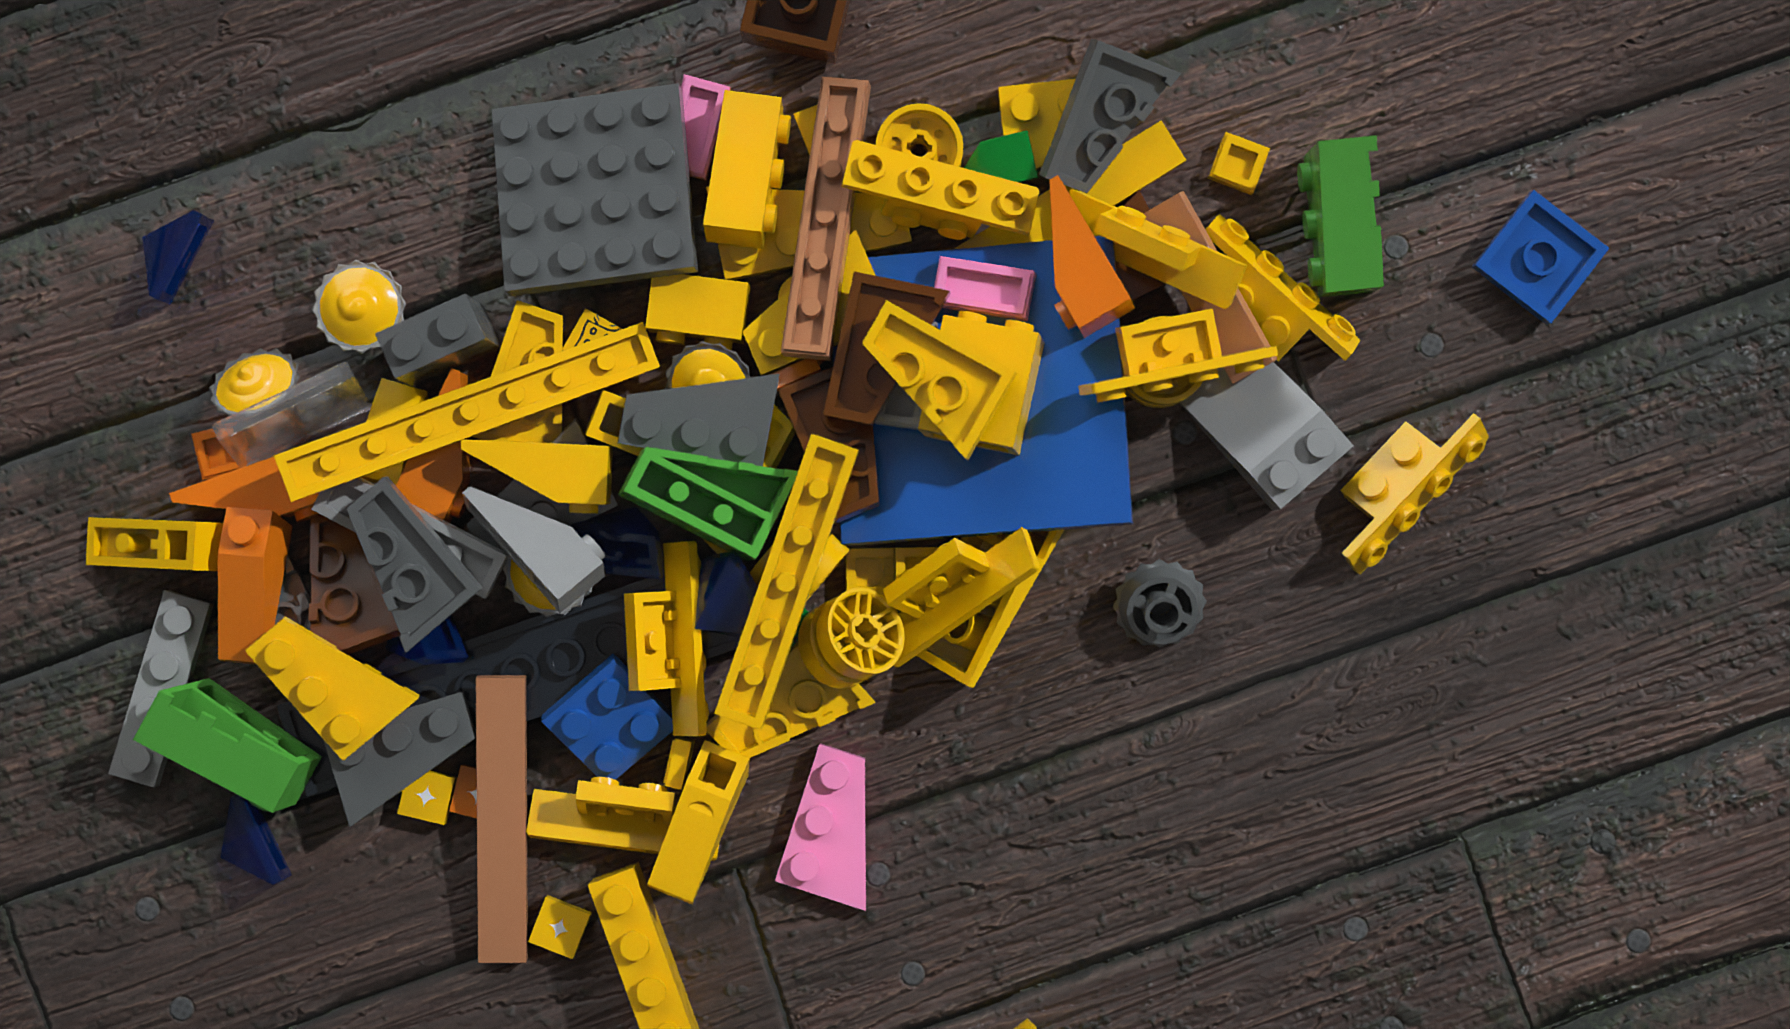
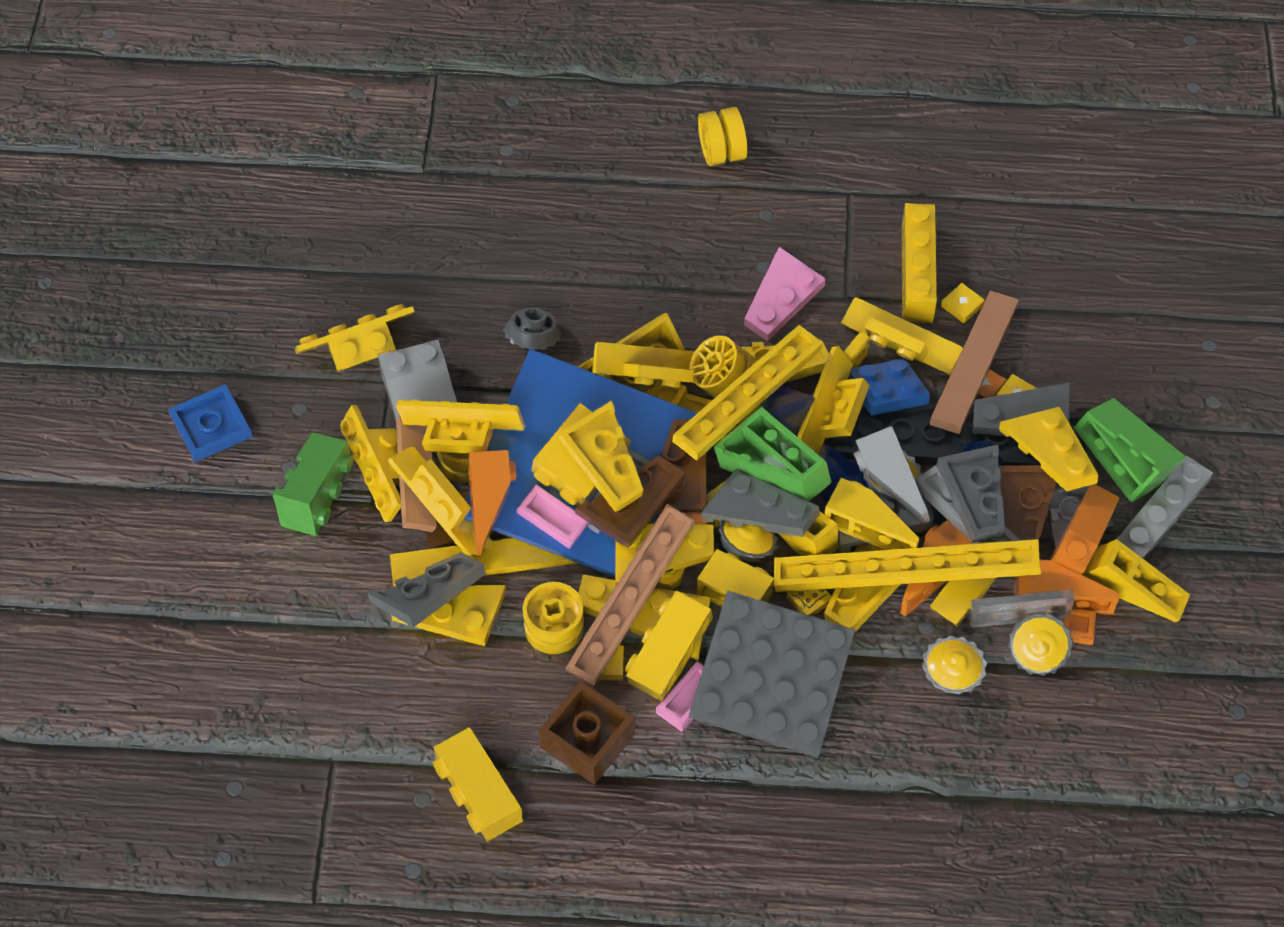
camera: 155 degrees left, 30 degrees down
clear blue slope [142,210,214,305] -> none
clear blue slope [220,795,292,885] -> none
dark grey brick [375,293,501,387] -> none
yellow slope [647,740,750,904] -> none
yellow bracket [841,140,1039,240] -> none
green slope [964,131,1038,183] -> none
yellow tile [1207,132,1270,195] -> none

